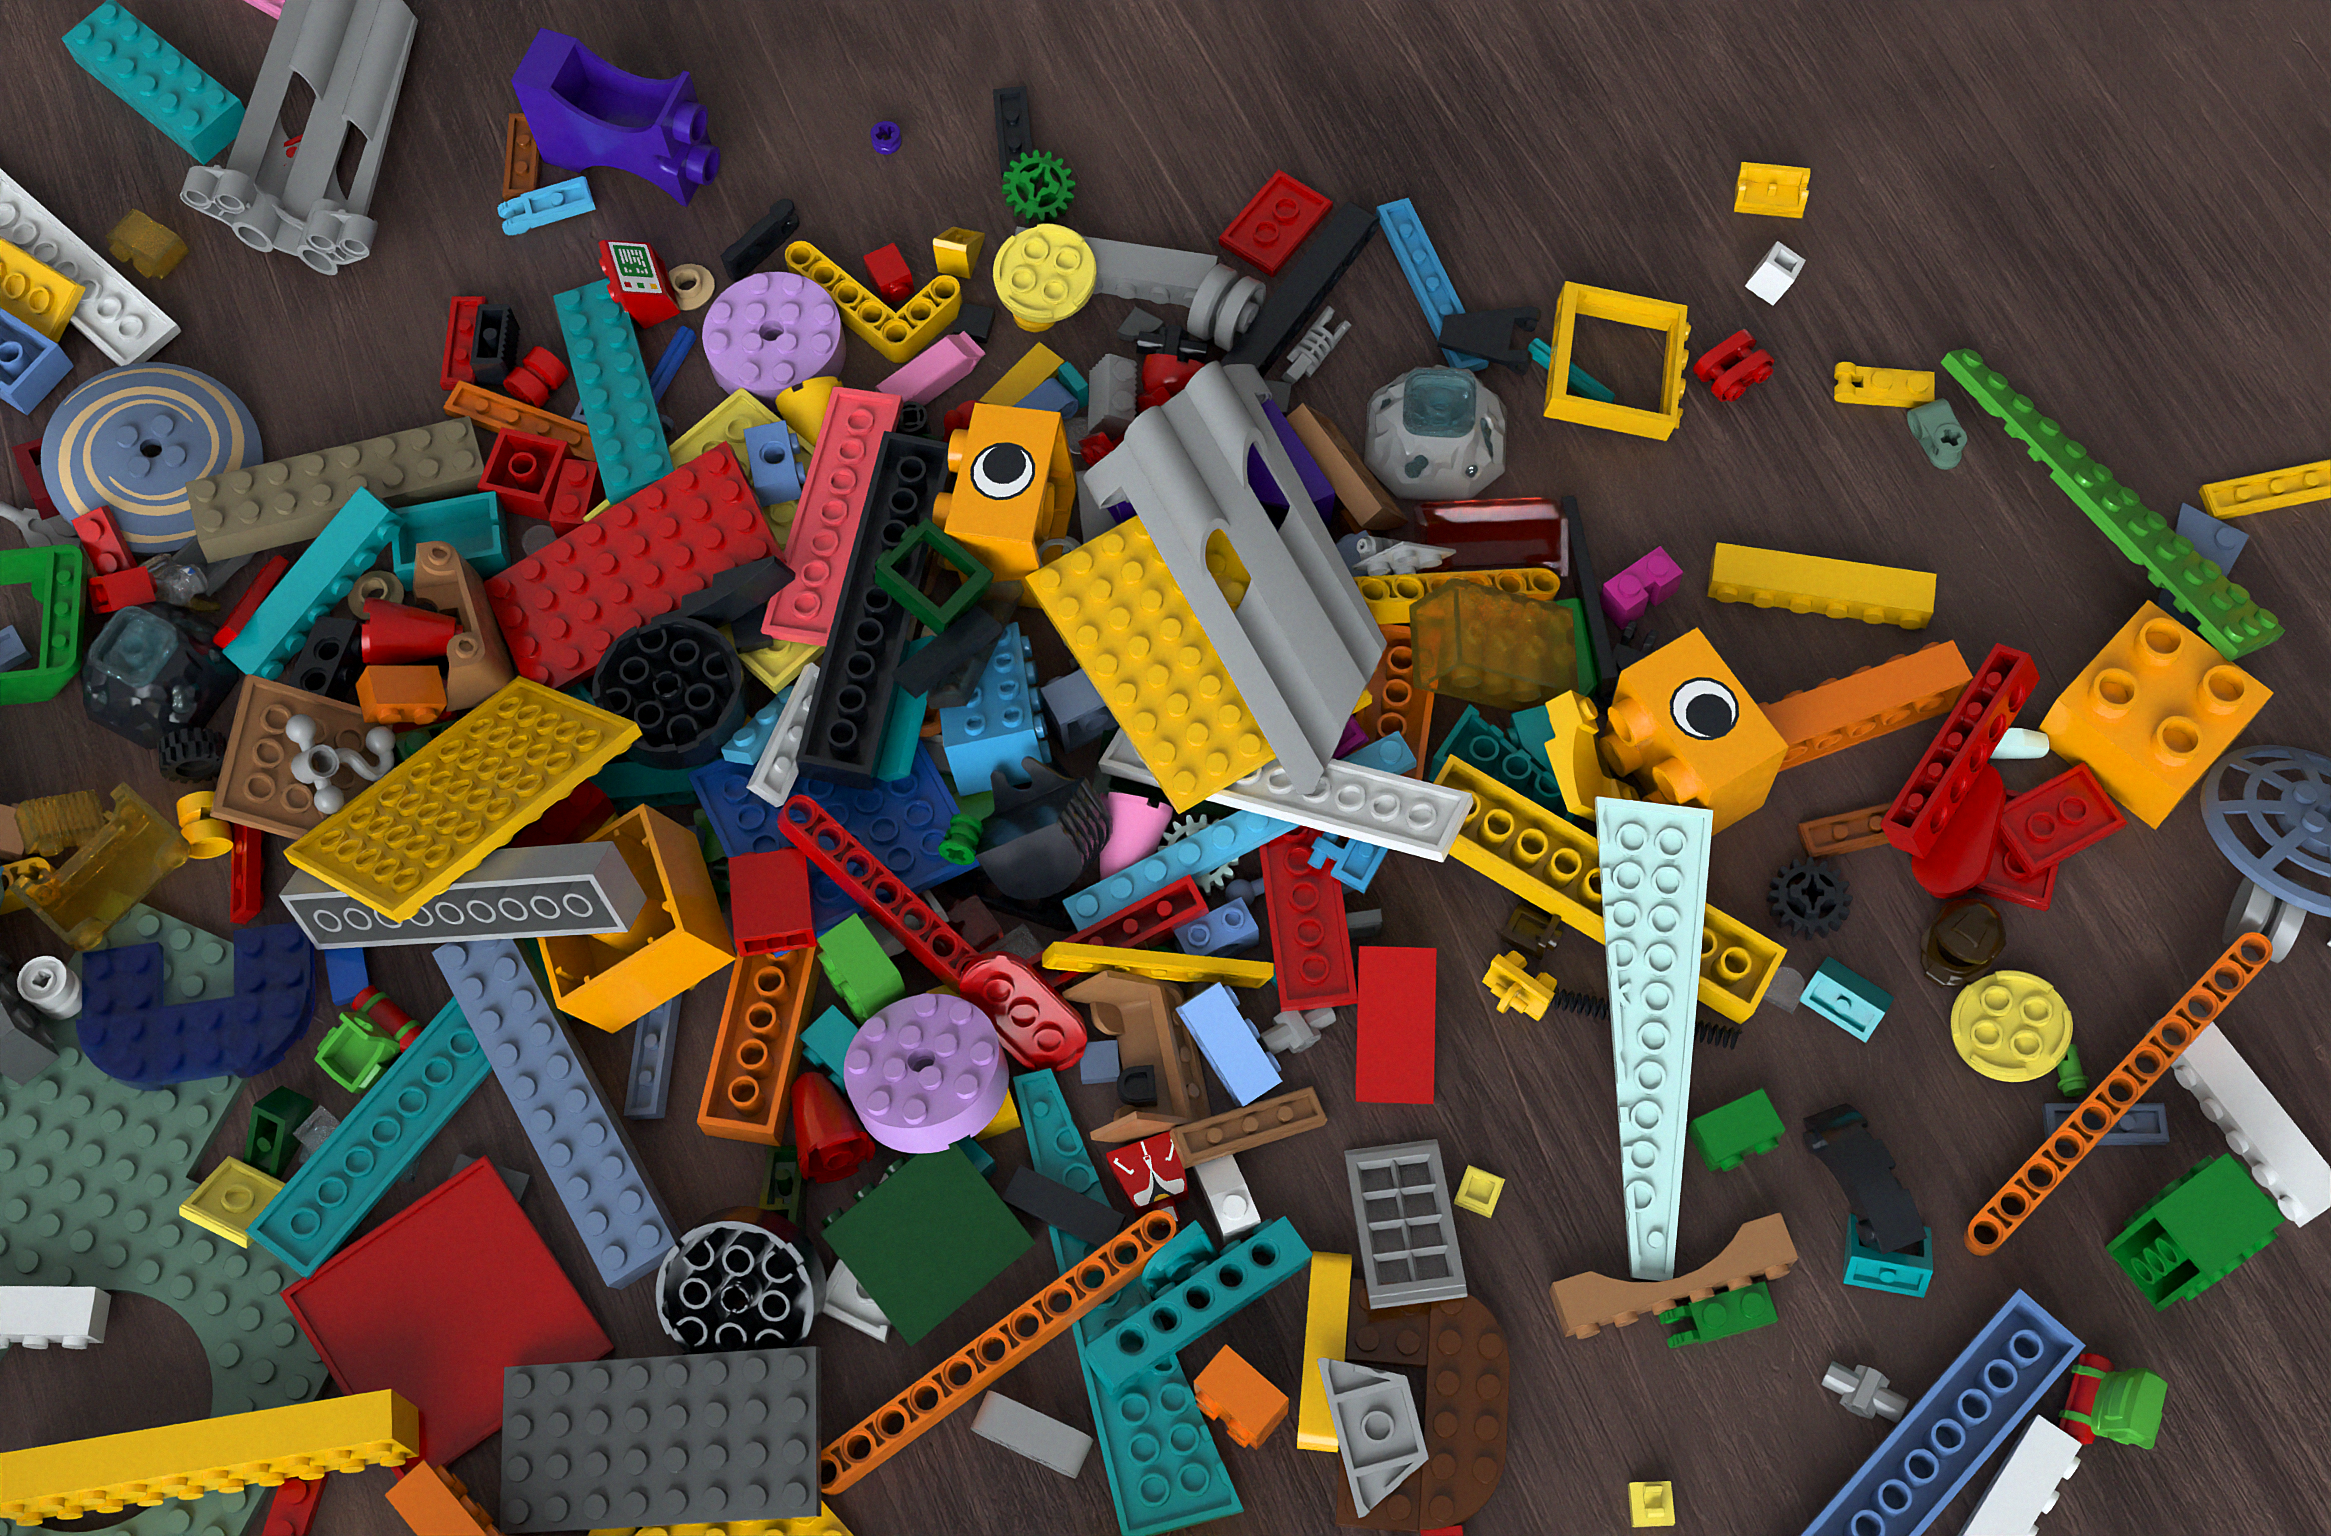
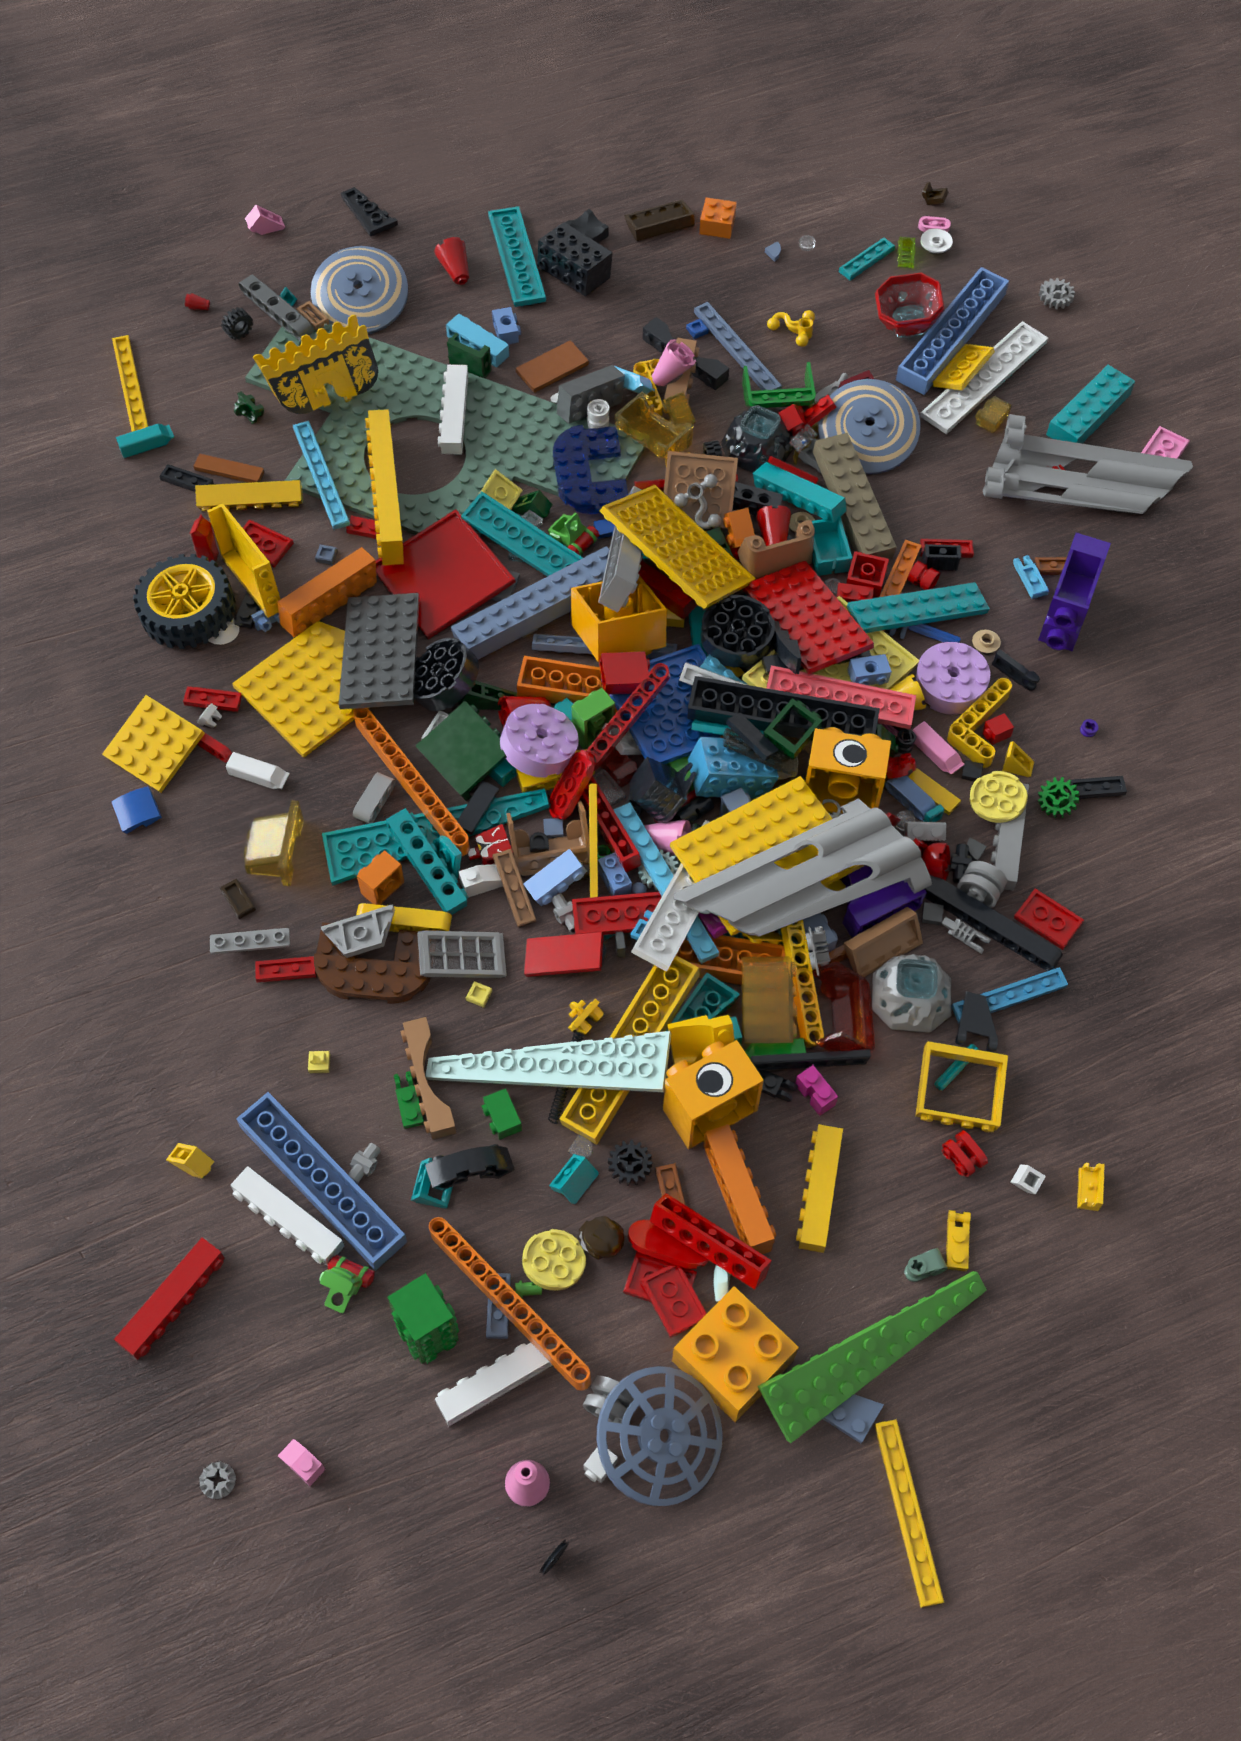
camera: 85 degrees right, 5 degrees down
red slope [598,240,681,330] -> none
green bush [938,814,983,865] -> none
dark brown bracket [1500,903,1564,960] -> none

